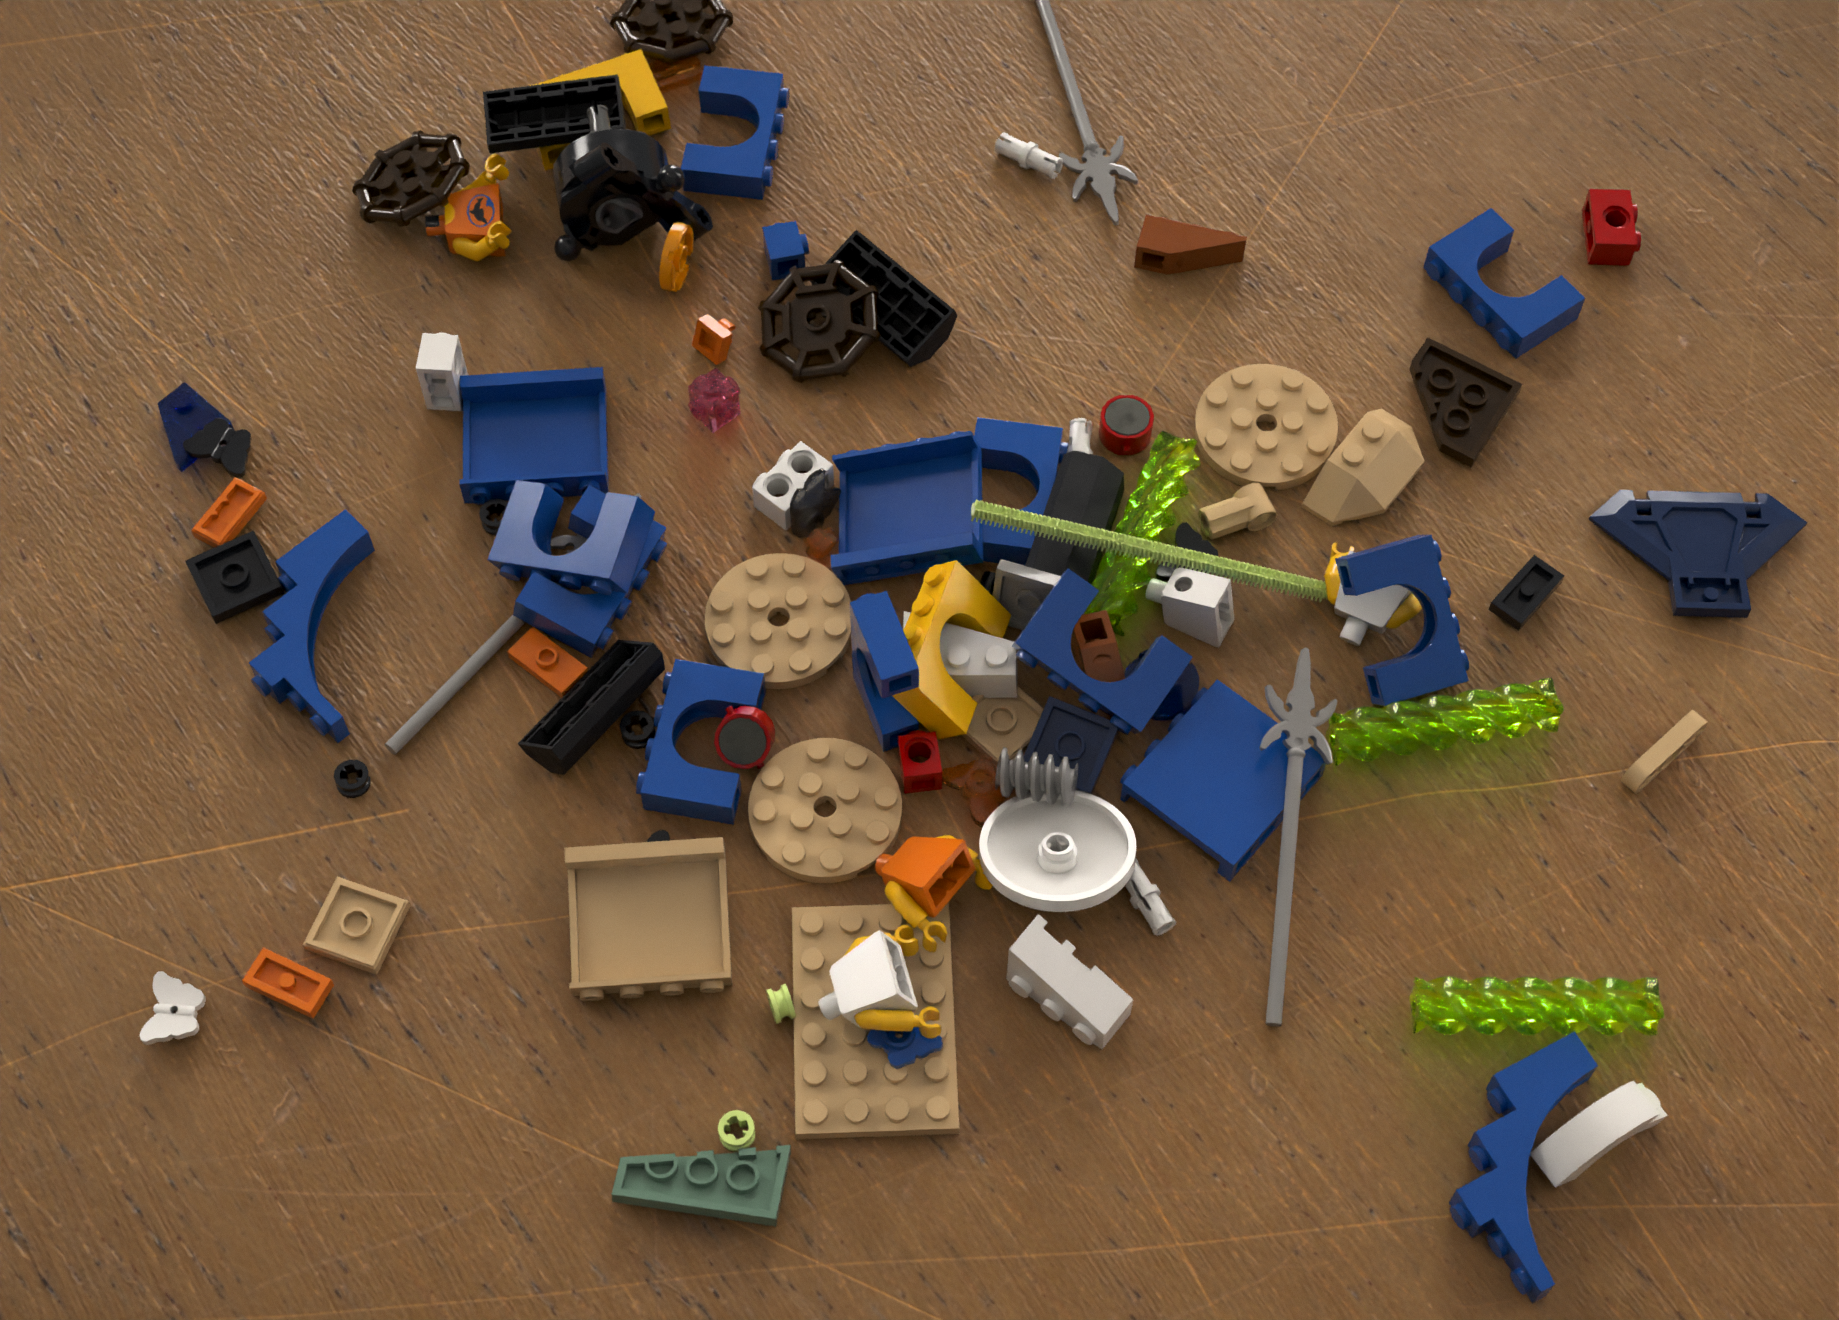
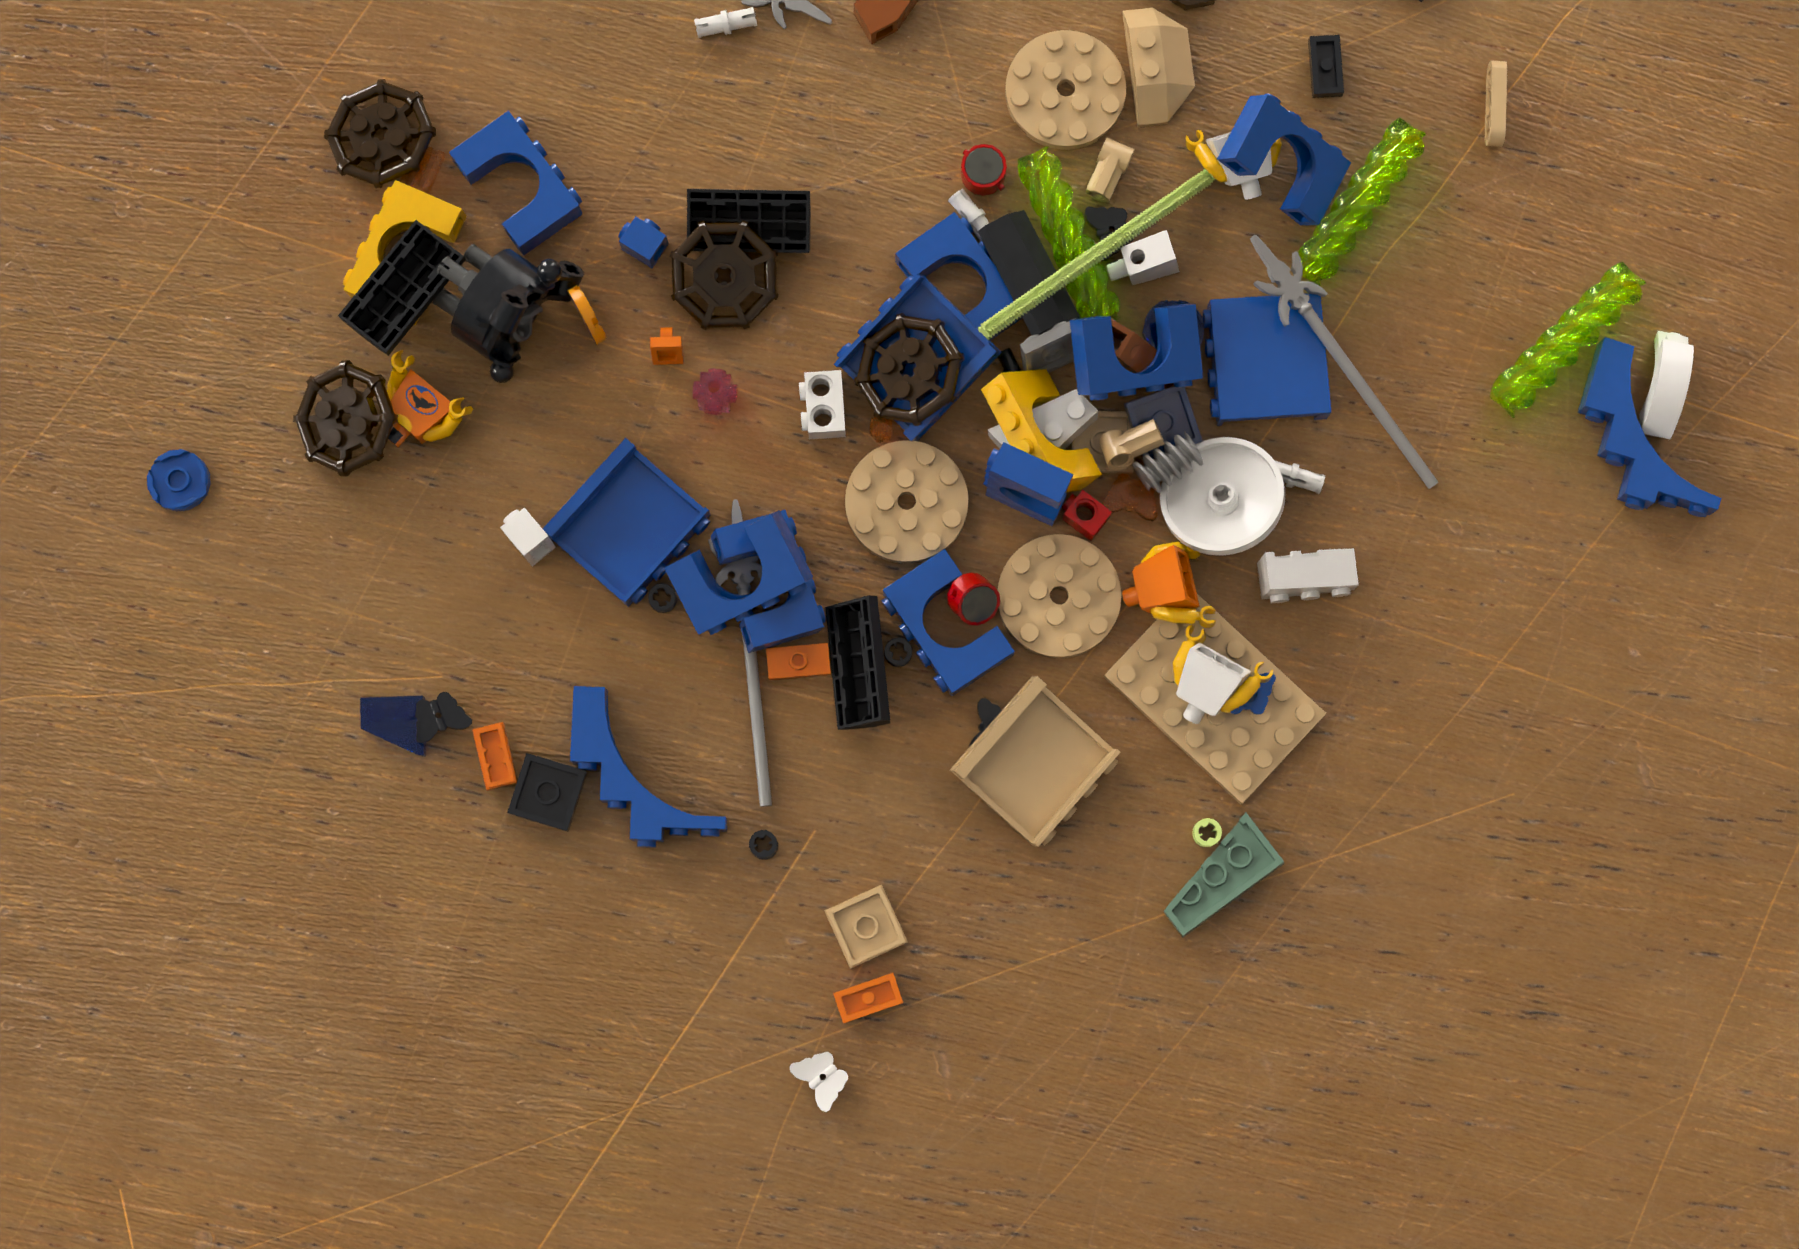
camera: 45 degrees left, 20 degrees up
yellowish green bush [766,984,796,1024] -> none
clear smoke plate [790,468,841,538] -> none
none -> blue tile [147,449,211,512]
none -> dark brown plate [854,313,965,426]
none -> tan piece [1099,419,1164,471]

